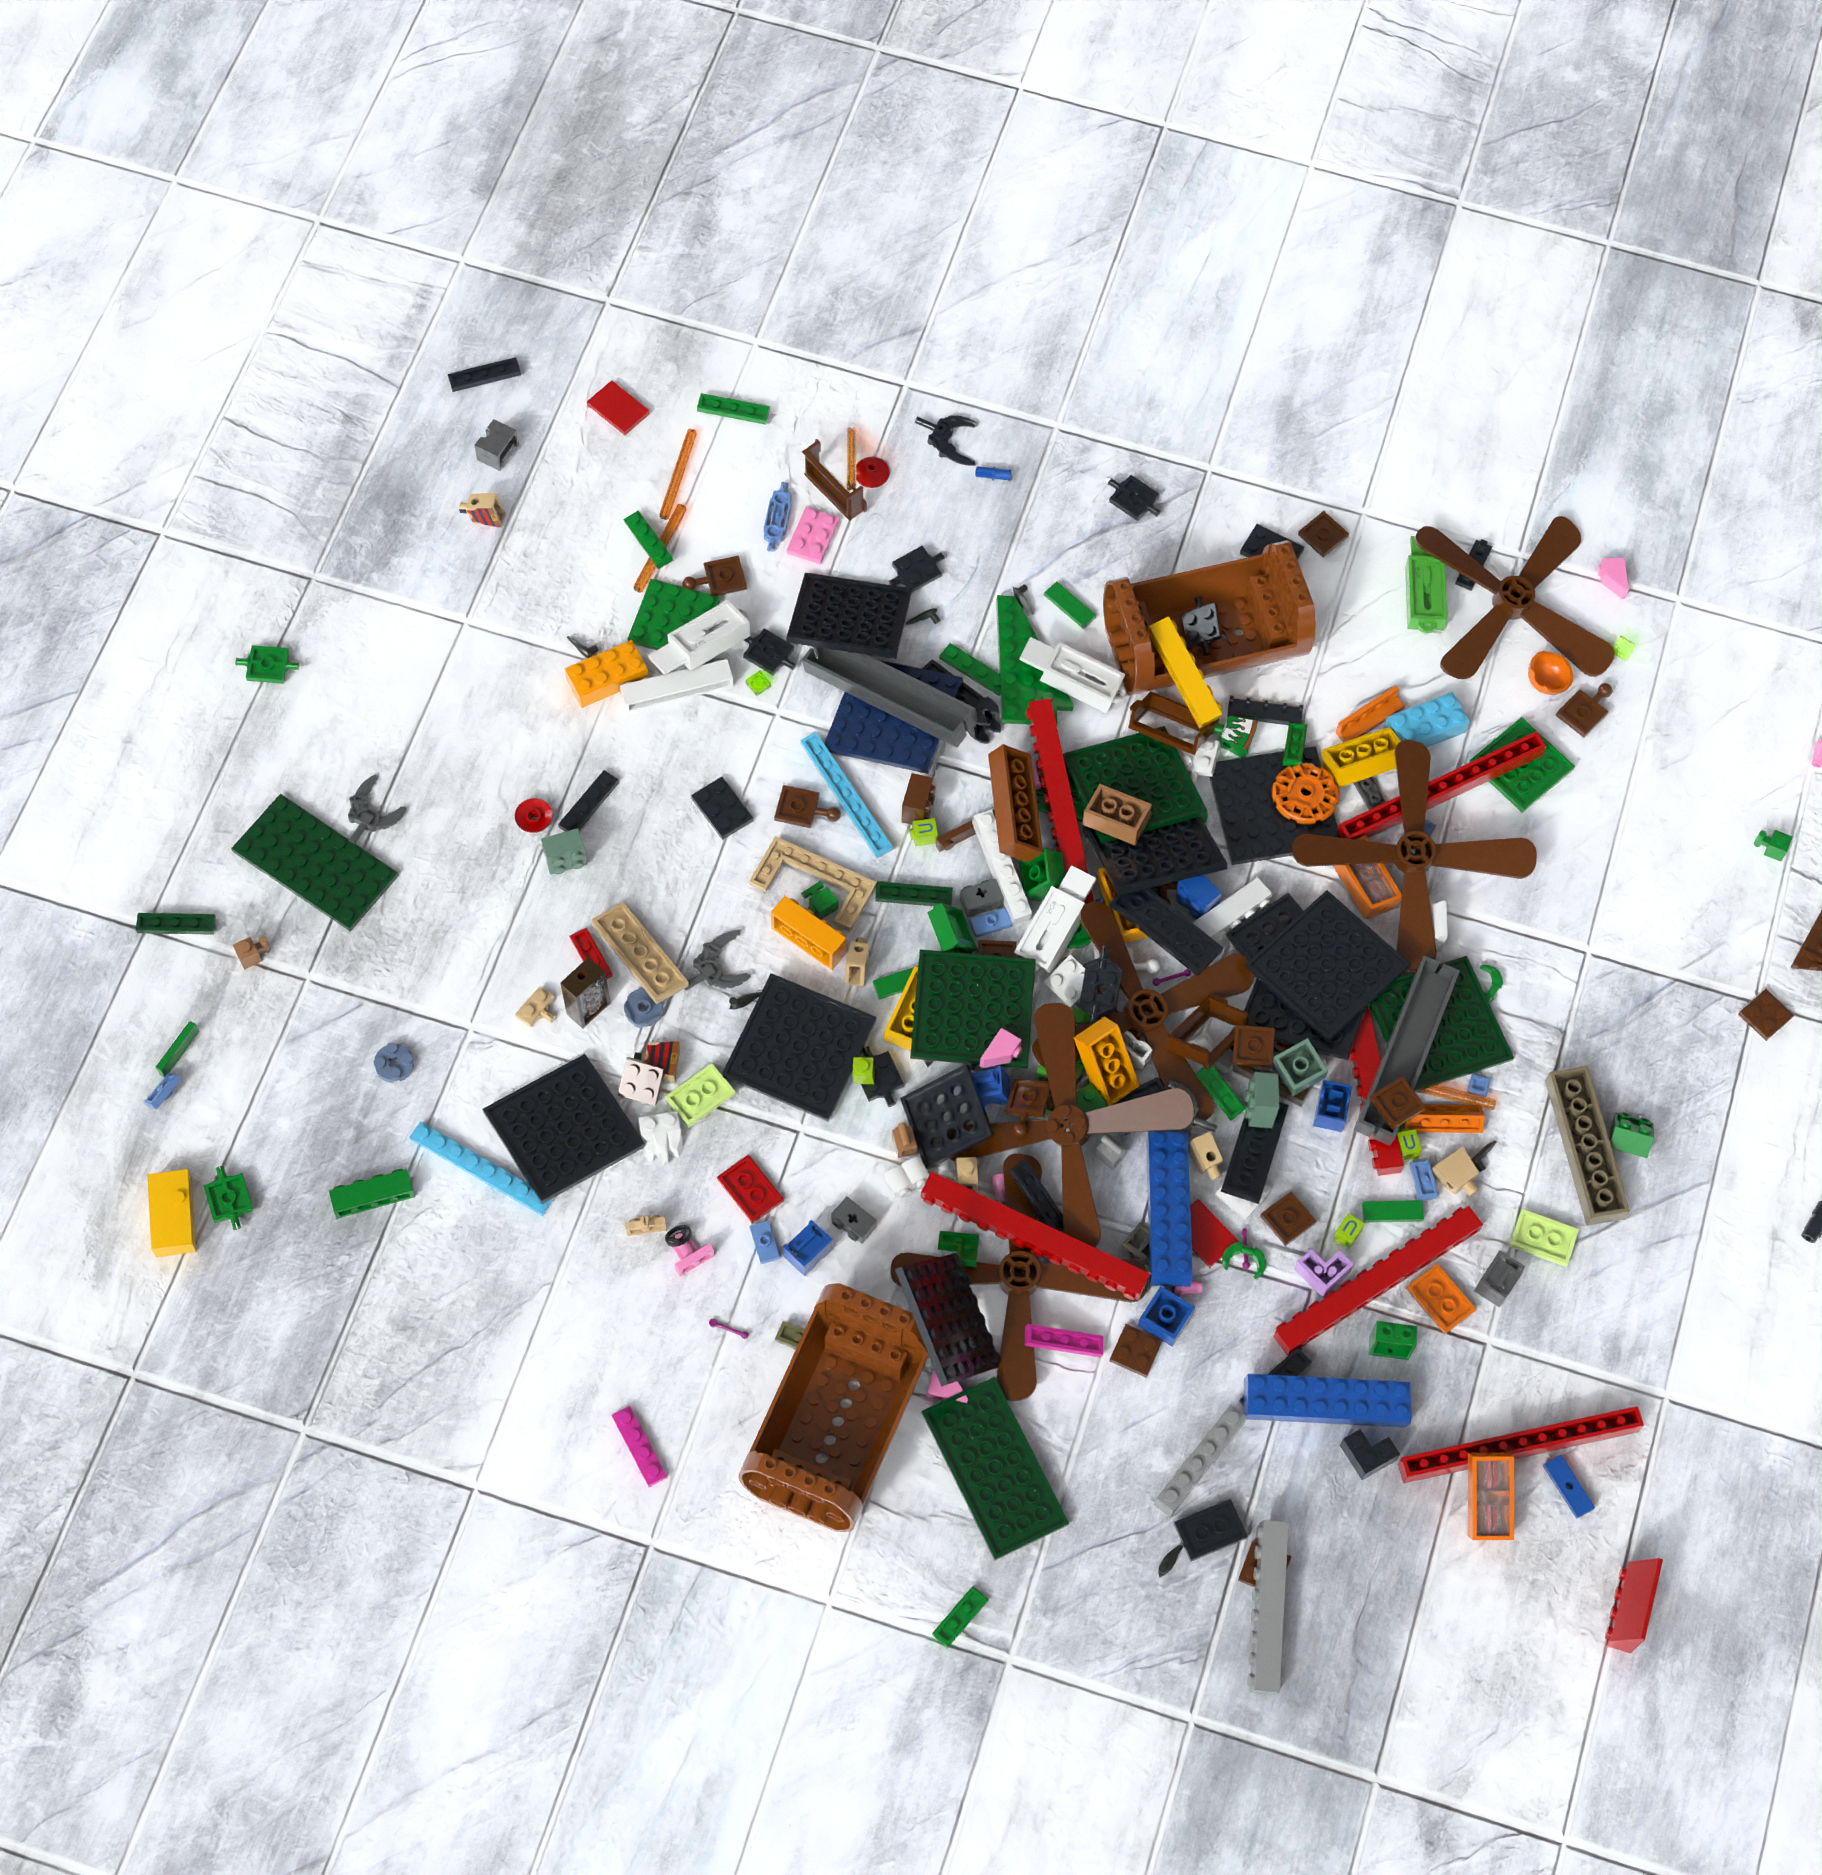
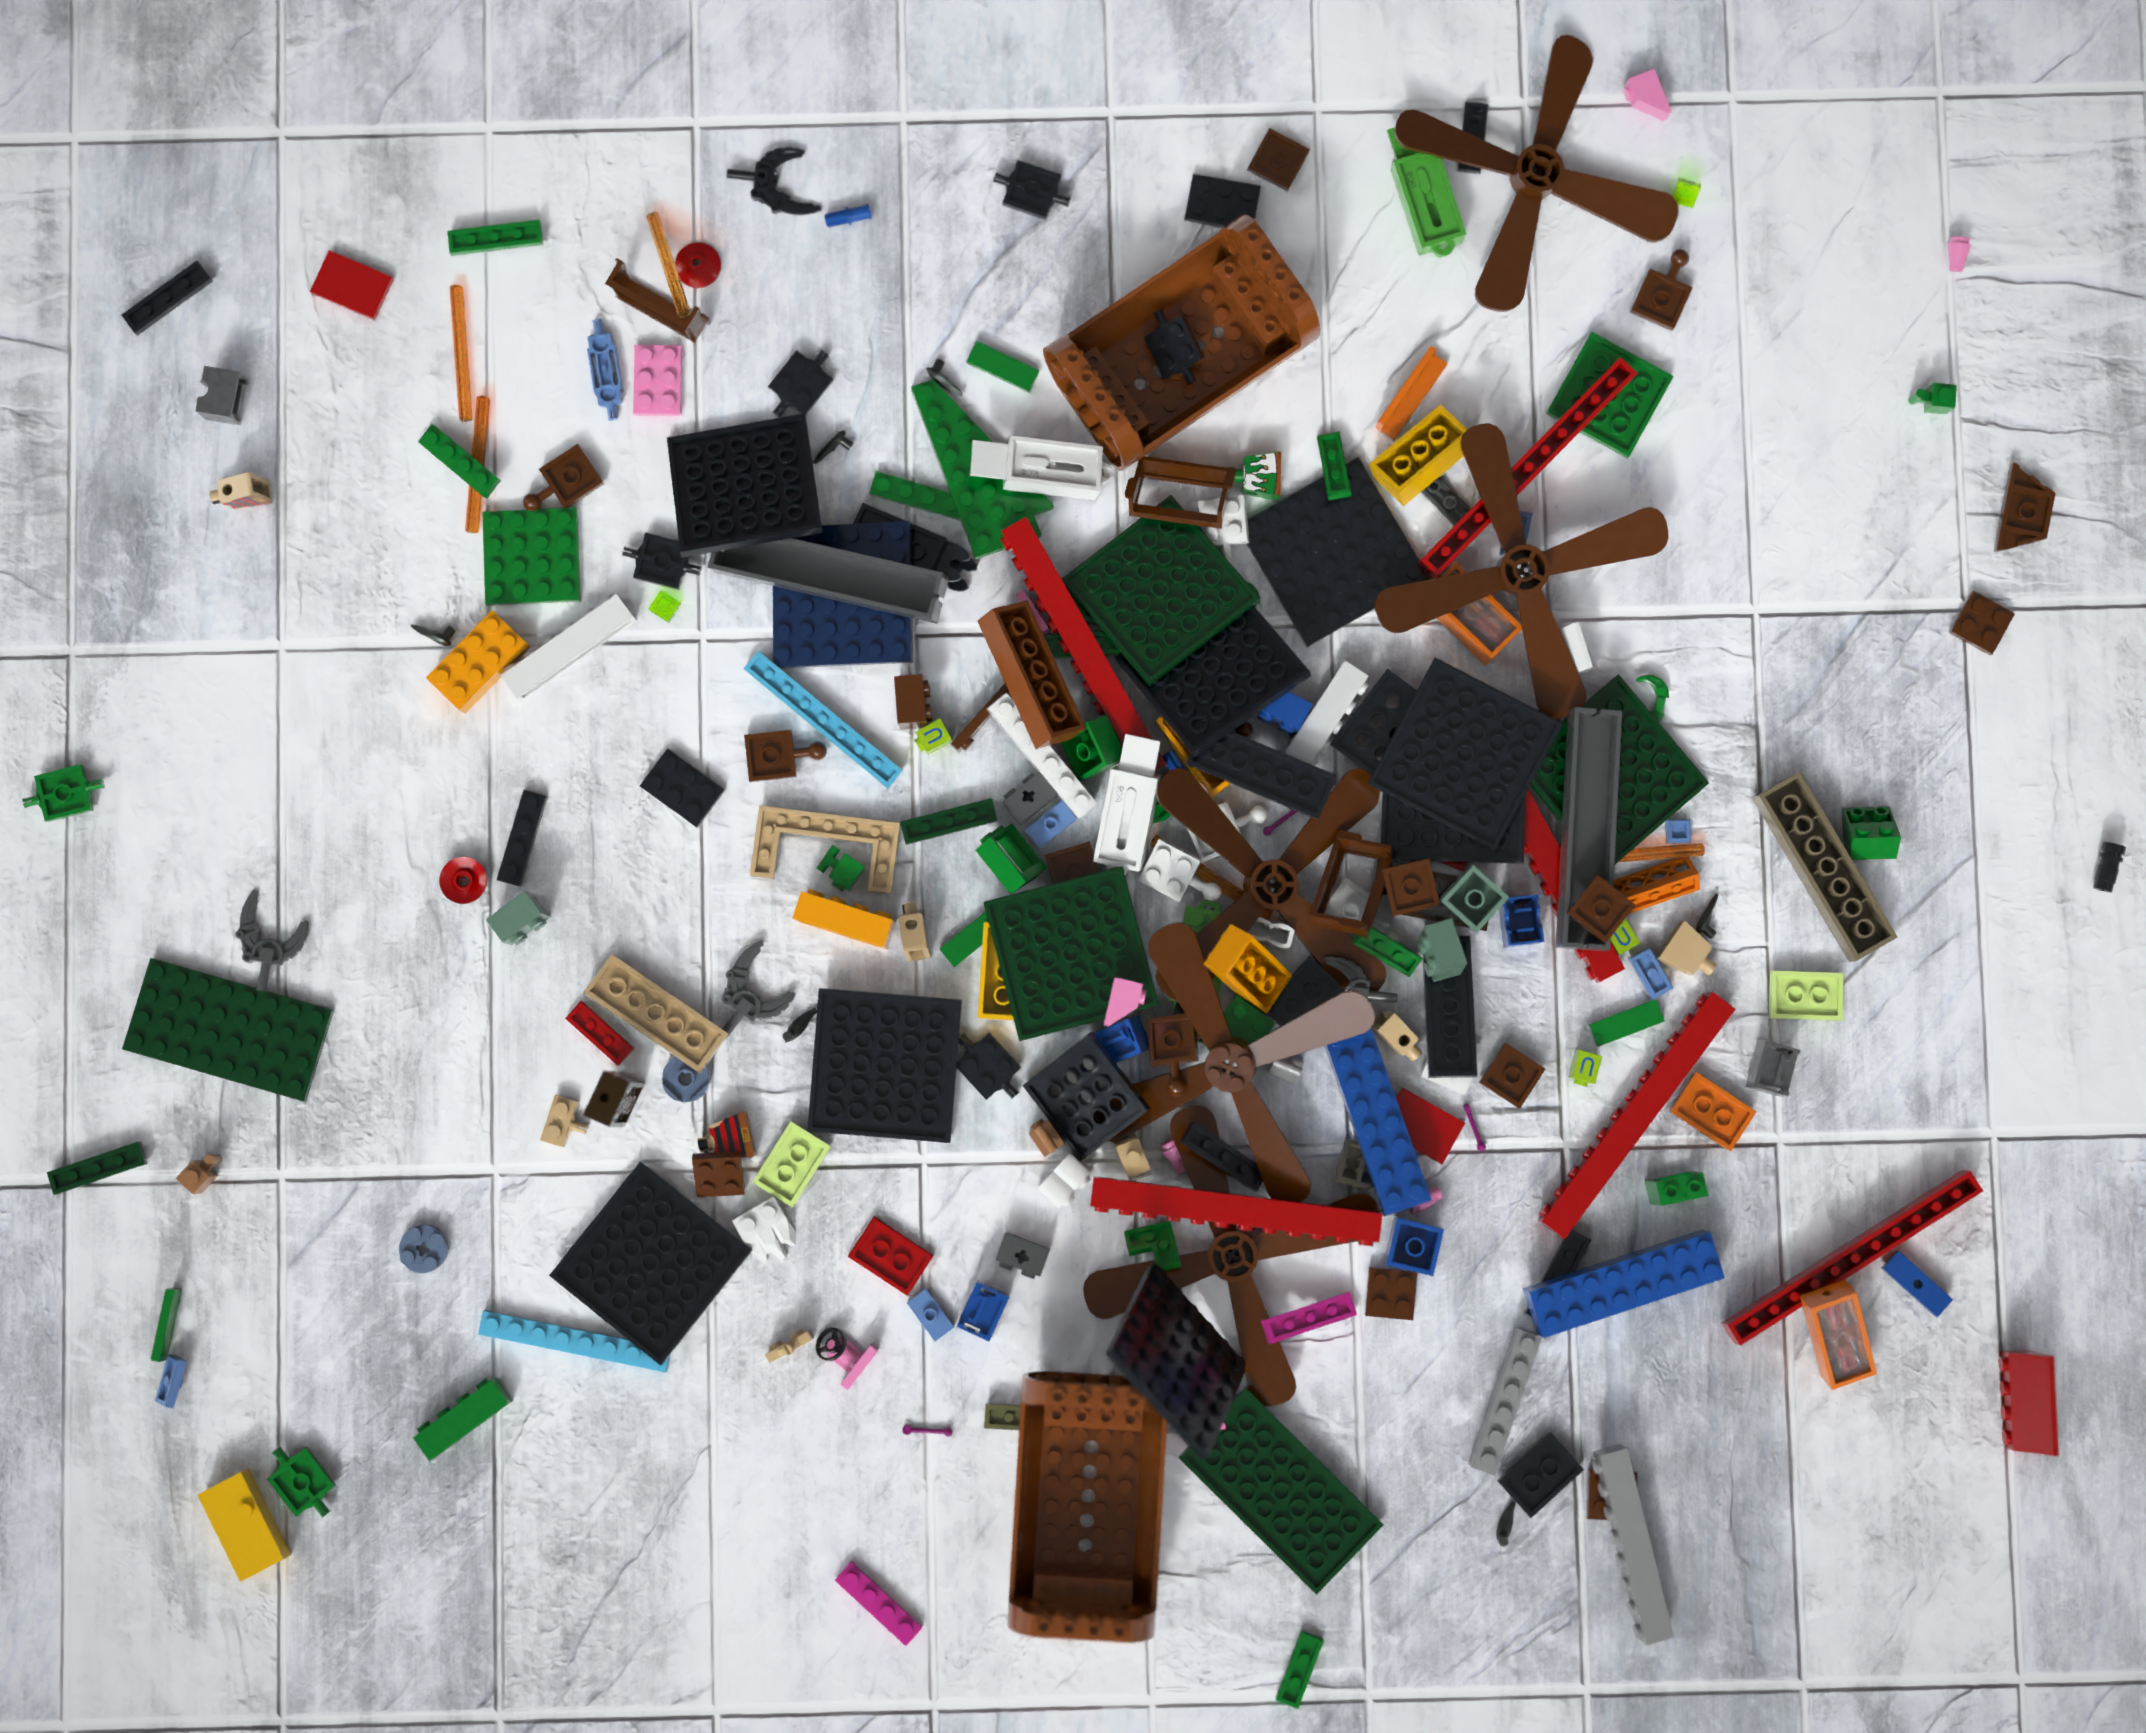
camera: 15 degrees left, 20 degrees up
white piece [648,600,751,675] -> none
lime brick [853,1057,875,1084] -> none
black plate [1076,946,1123,1027] -> none
medium nougat brick [1083,784,1152,845] -> none
yellow brick [1147,616,1222,728] -> none
green piece [1222,1243,1266,1279] -> none
black hinge [1227,695,1304,725] -> none
orange plate [1272,763,1340,824] -> none
lavender brick [1294,1249,1354,1298] -> none
black brick [1340,1429,1400,1480] -> none
medium azure brick [1384,692,1470,747] -> none
orange cylinder [1528,650,1574,695] -> none

